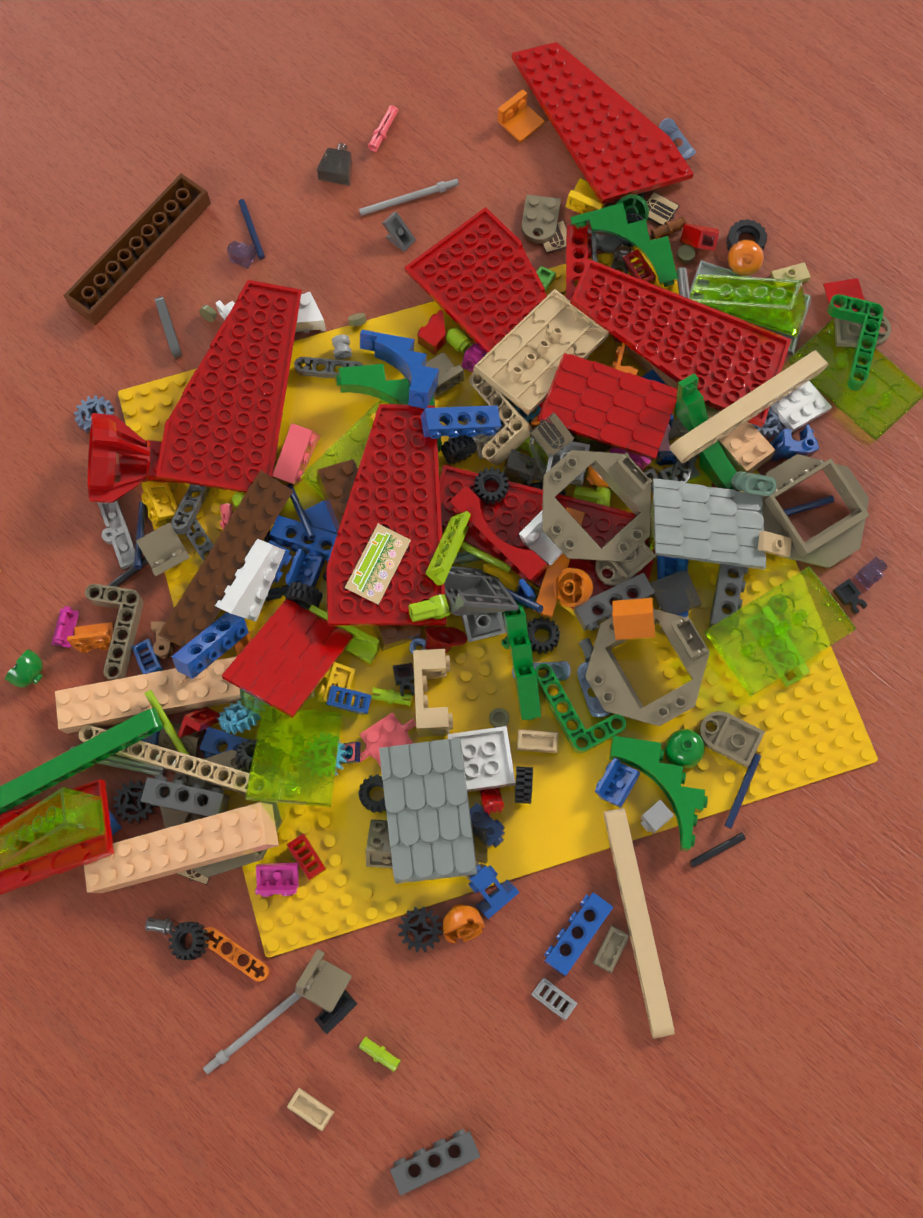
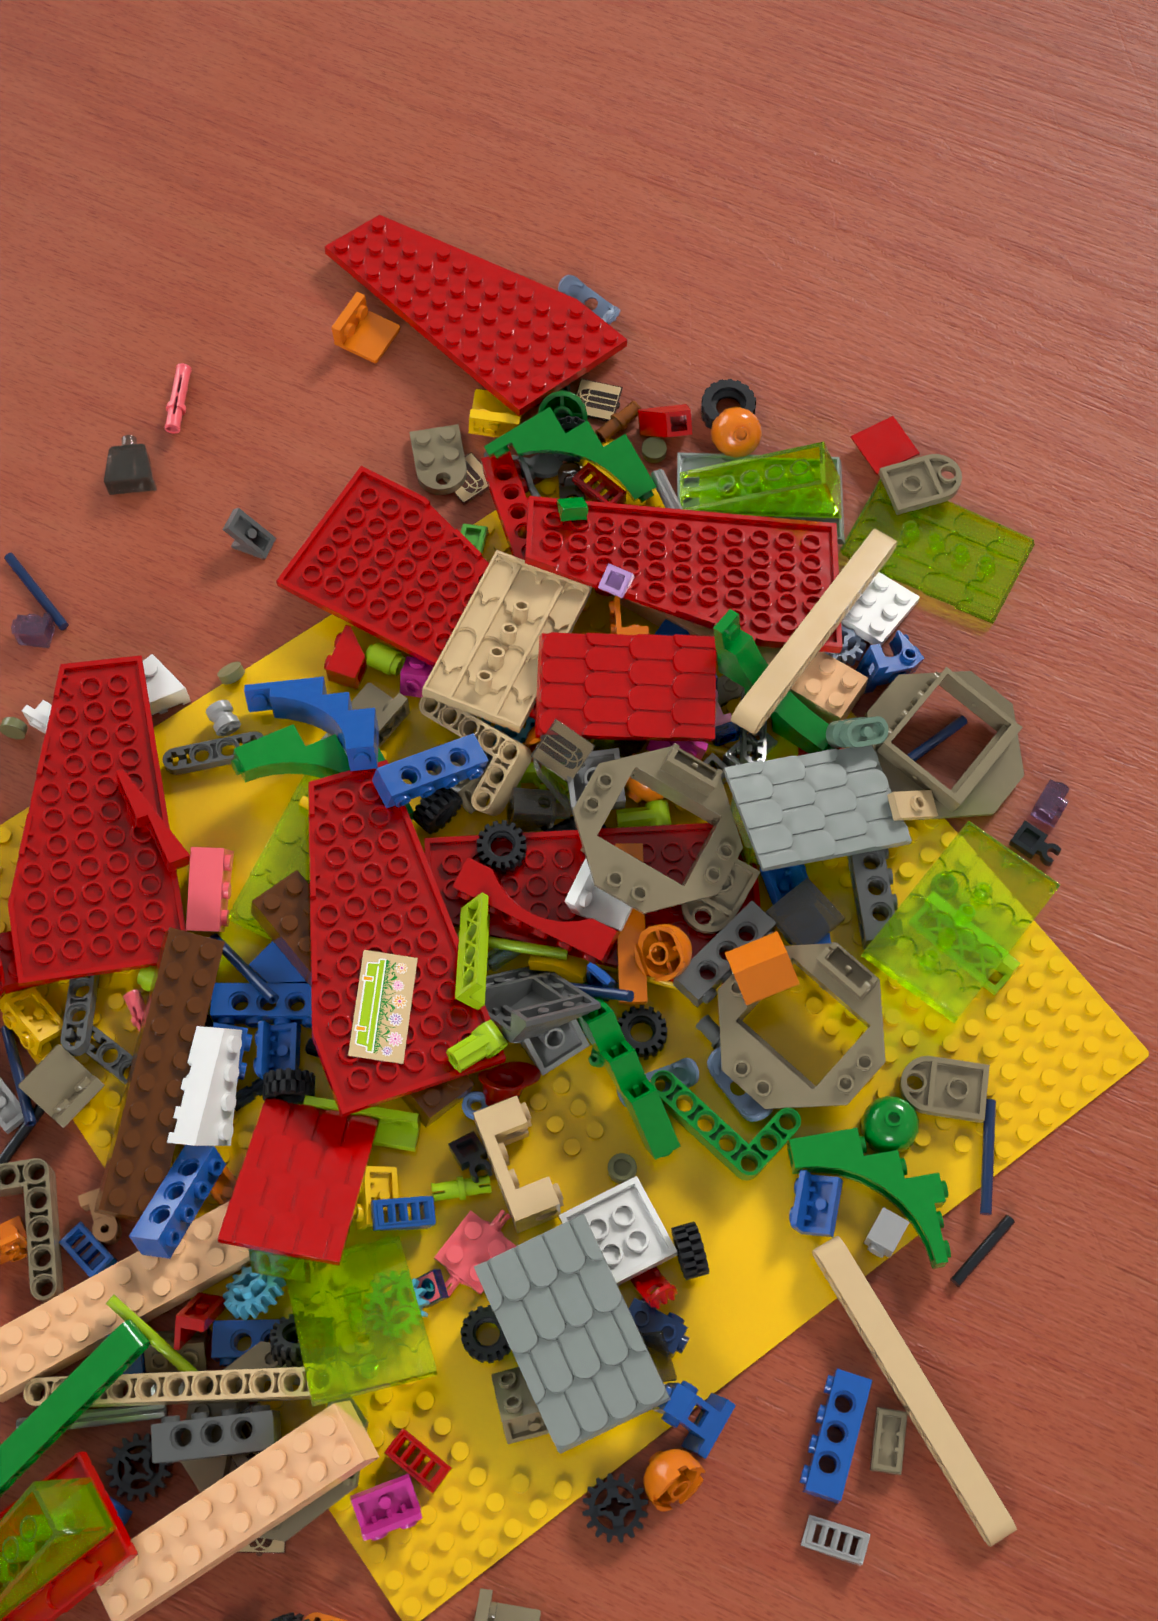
camera: 20 degrees left, 5 degrees down
light grey bar [359,179,459,216] -> none
tan plate [517,730,558,753] -> none
tan plate [770,262,811,287] -> none
green beam [827,294,884,391] -> none
none -> red slope [116,768,190,872]
none -> green slope [556,497,588,522]
none -> lavender slope [598,563,635,599]

